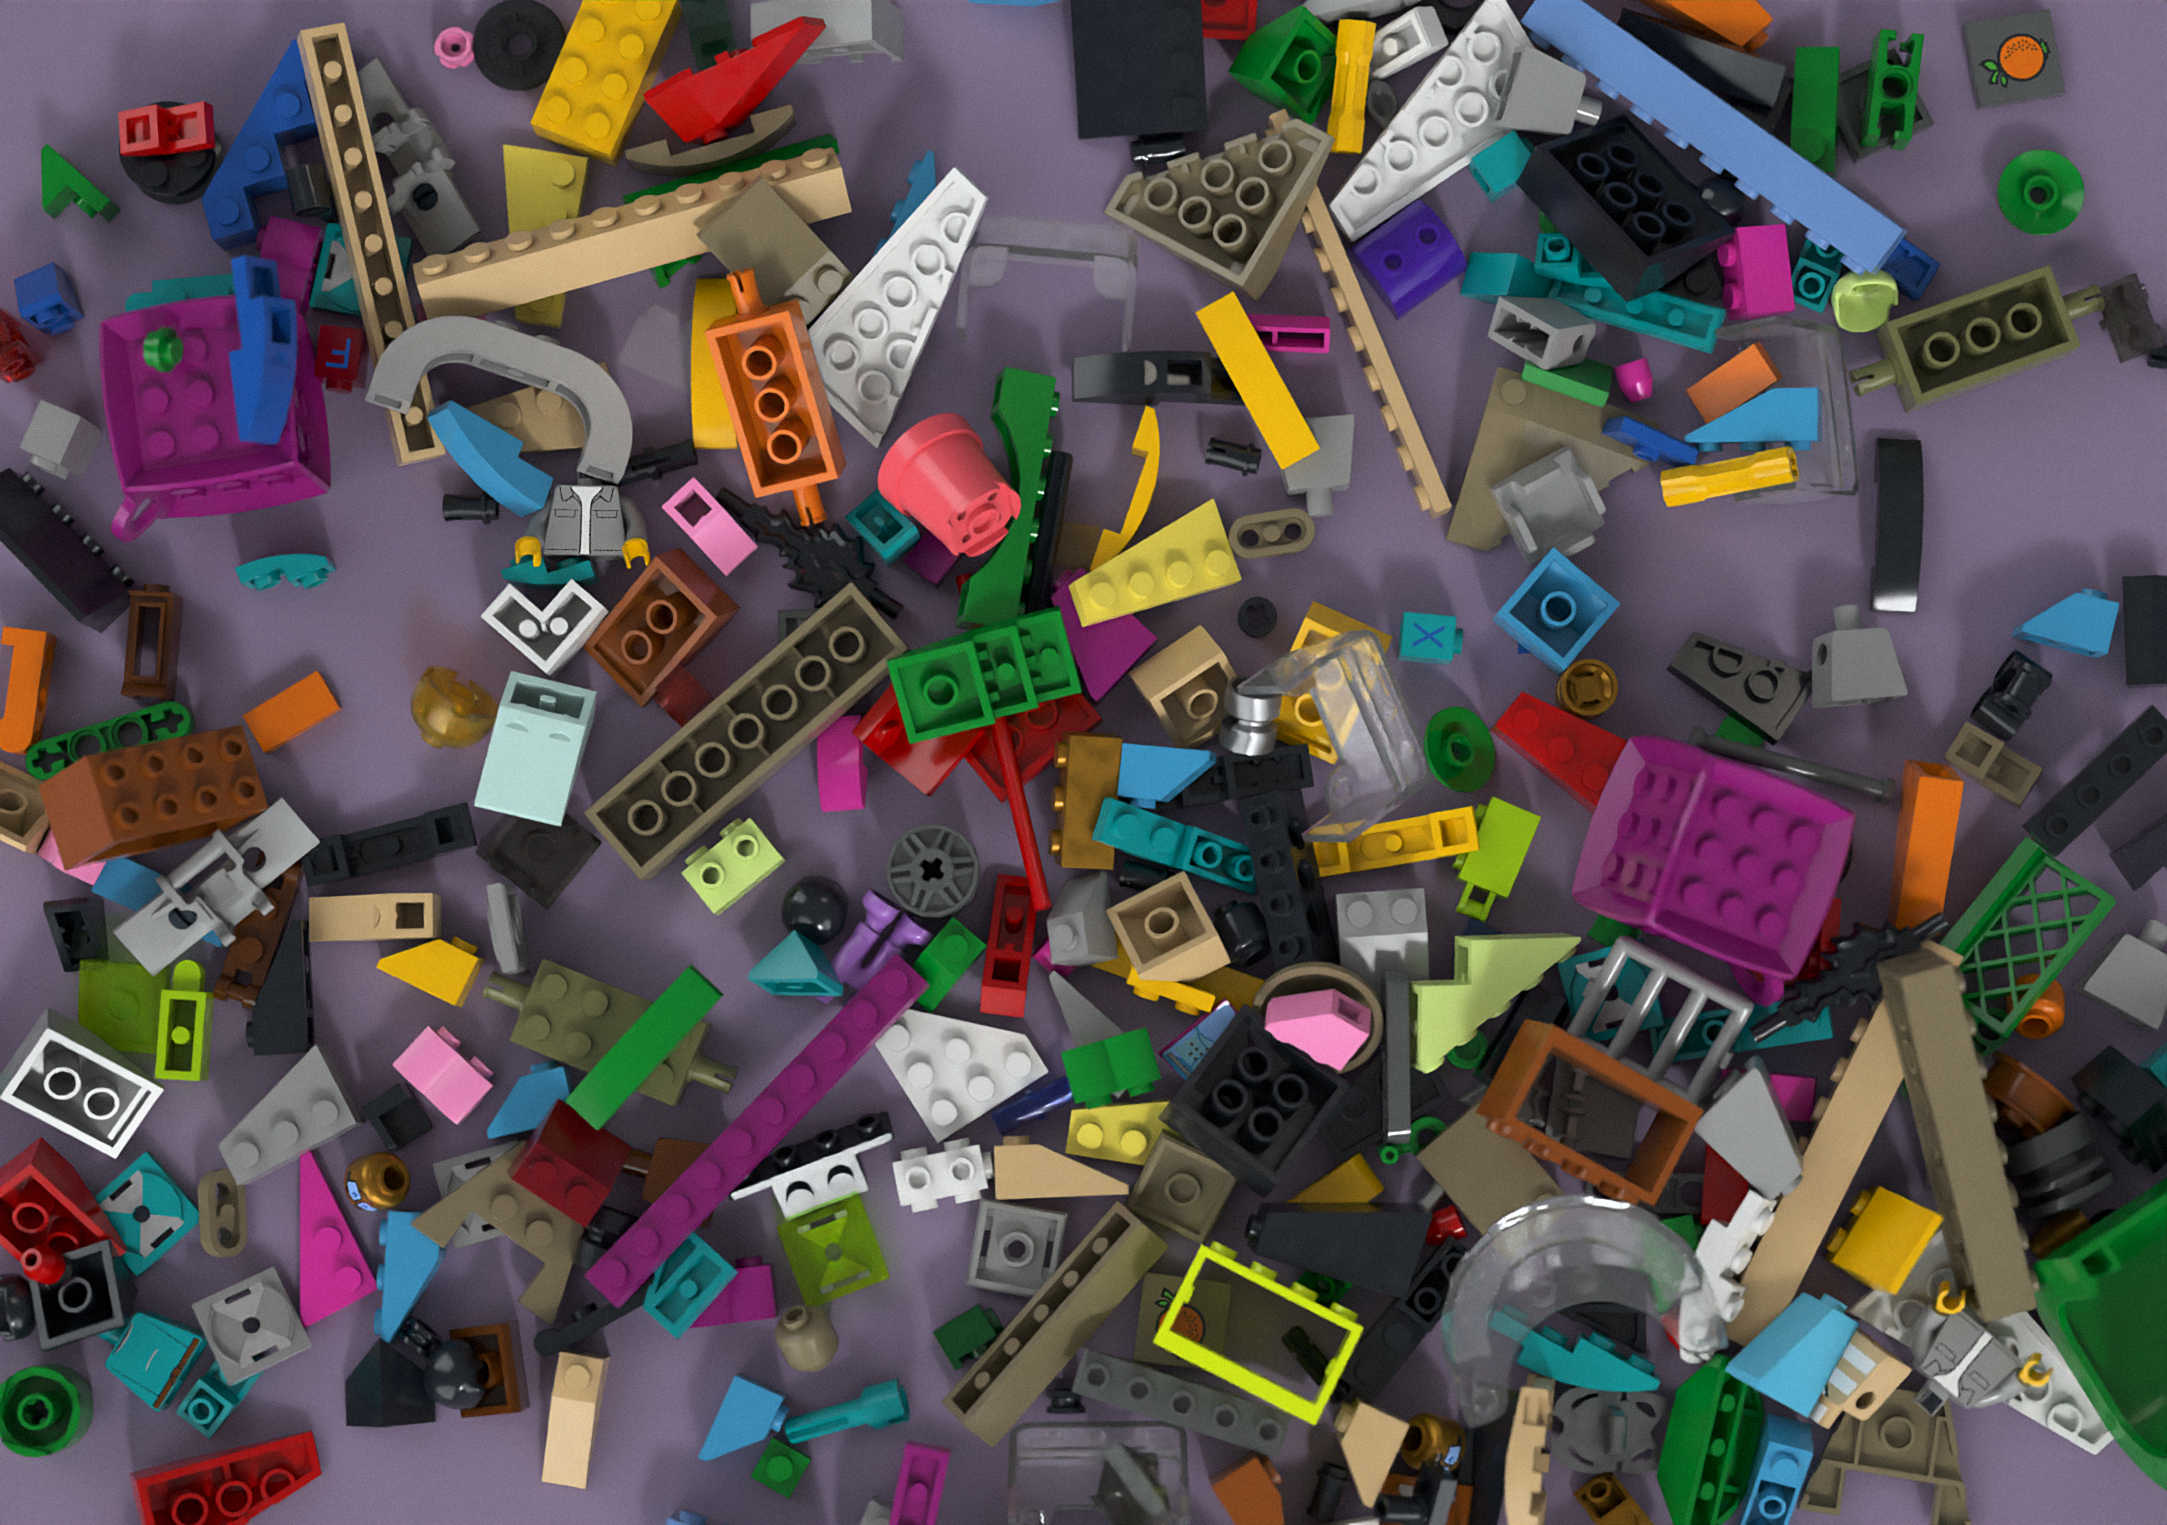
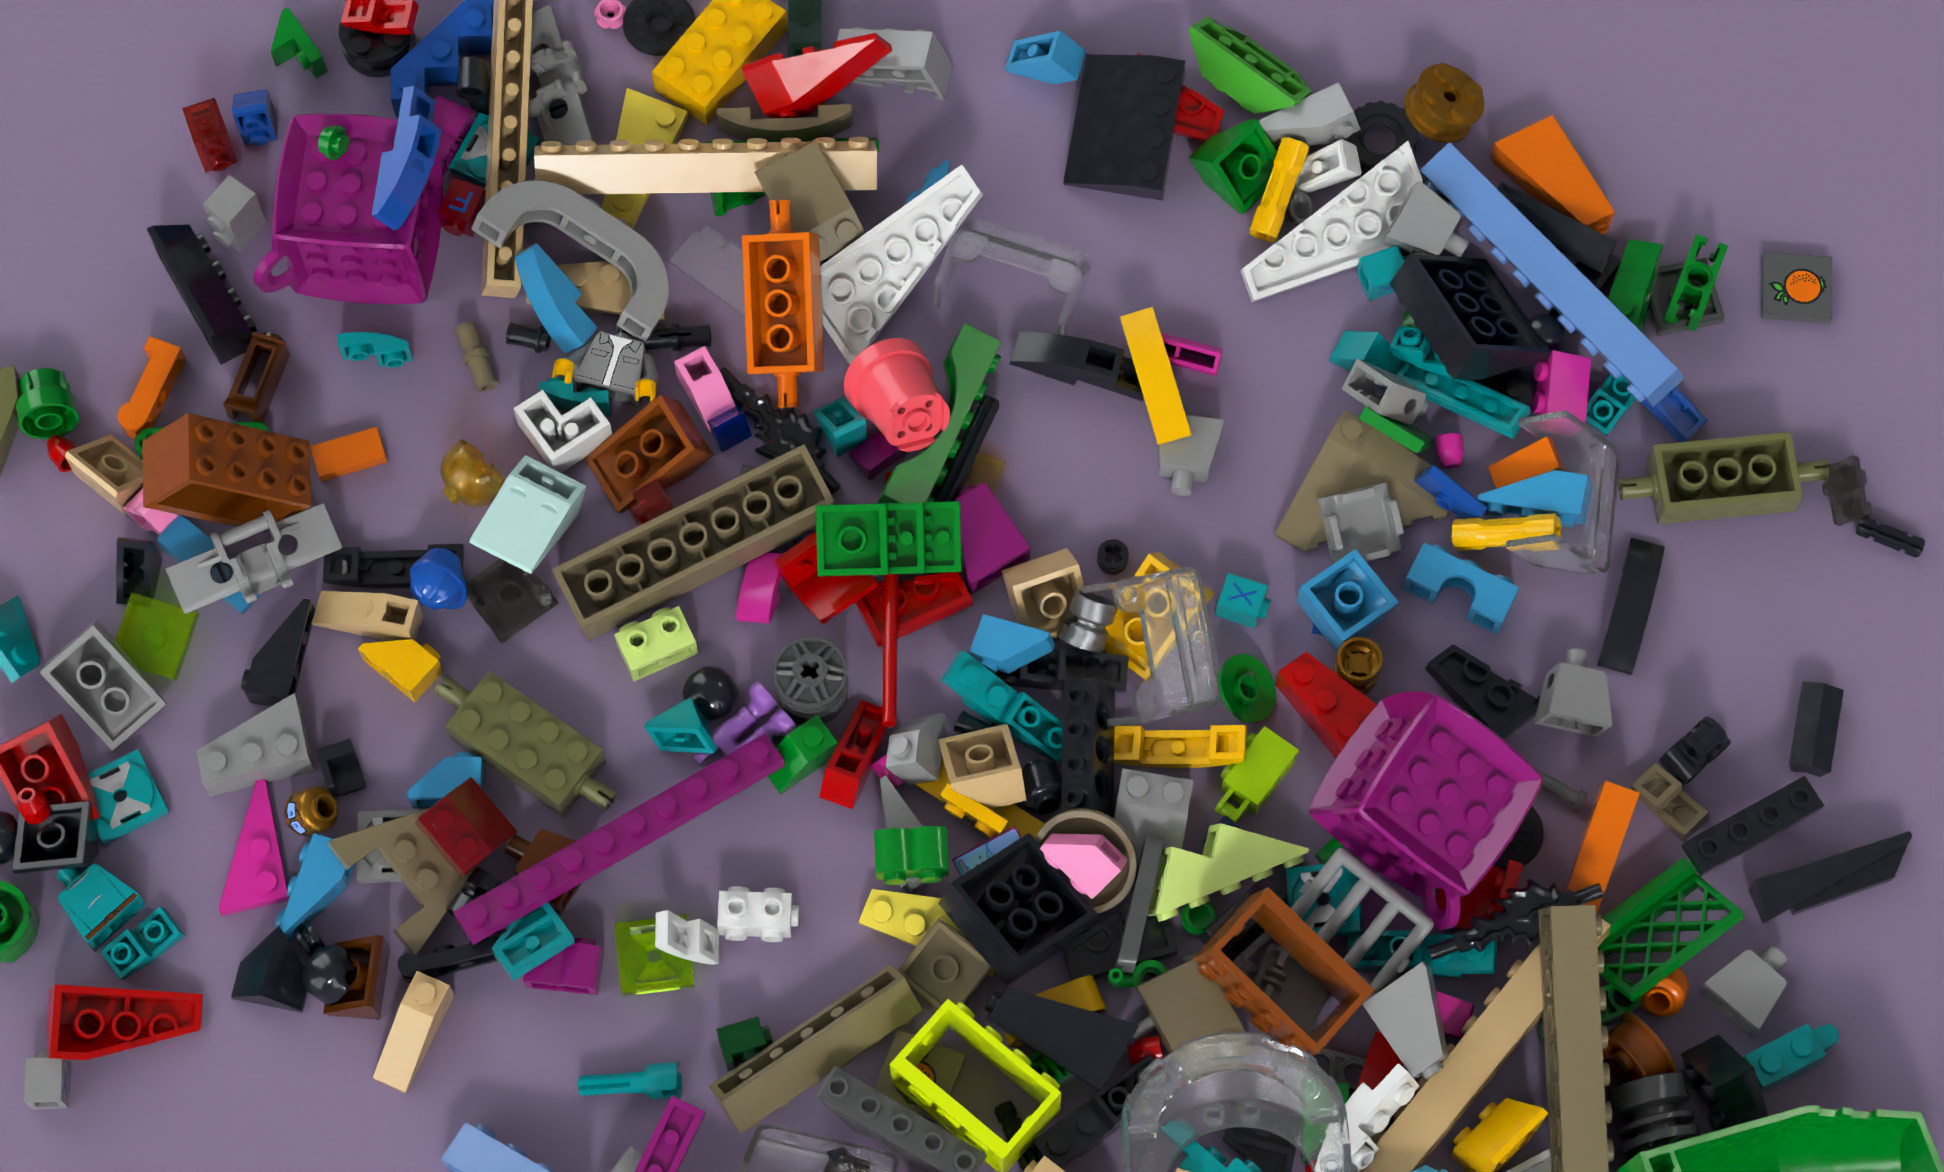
camera: 10 degrees right, 15 degrees down
lime brick [155,960,215,1081] -> none
light grey piece [191,1266,312,1387] -> none
dark tan plate [198,1169,248,1258] -> none
reddish brown plate [213,850,304,1010] -> none
bright pink brick [392,1026,496,1125] -> none
light grey piece [486,882,531,976] -> none
green slope [565,964,724,1131] -> none
yellow slope [691,278,738,449] -> none
dark azure slope [698,1373,790,1461] -> none
bracket [728,1111,895,1221] -> none
green plate [750,1436,812,1499] -> none
dark tan head [774,1305,839,1372] -> none
white plate [875,1009,1049,1143] -> none
light grey piece [966,1198,1068,1297] -> none
clear blue pin [990,1074,1074,1136] -> none
tan slope [994,1136,1129,1200] -> none
black bush [1047,1389,1086,1414] -> none
pearl gold brick [1048,731,1122,870] -> none
light yellow wing [1068,498,1242,627] -> none
yellow slope [1089,406,1160,573] -> none
dark tan slope [1104,119,1335,303] -> none
black pin [1130,133,1185,170] -> none
black pin [1205,437,1262,477] -> none
dark tan plate [1228,508,1315,561] -> none
tan plate [1264,109,1452,519] -> none
dark purple brick [1346,199,1467,321] -> none
yellowish green hair [1831,269,1899,332] -> none
green dish [1997,150,2085,236] -> none
dark azure slope [2012,588,2120,659] -> none
none -> blue piece [410,548,468,610]
none -> dark tan pin [454,321,498,392]
none -> white slope [655,910,719,965]
none -> clear blue slope [707,406,752,452]
none -> dark azure arch [1403,543,1520,635]

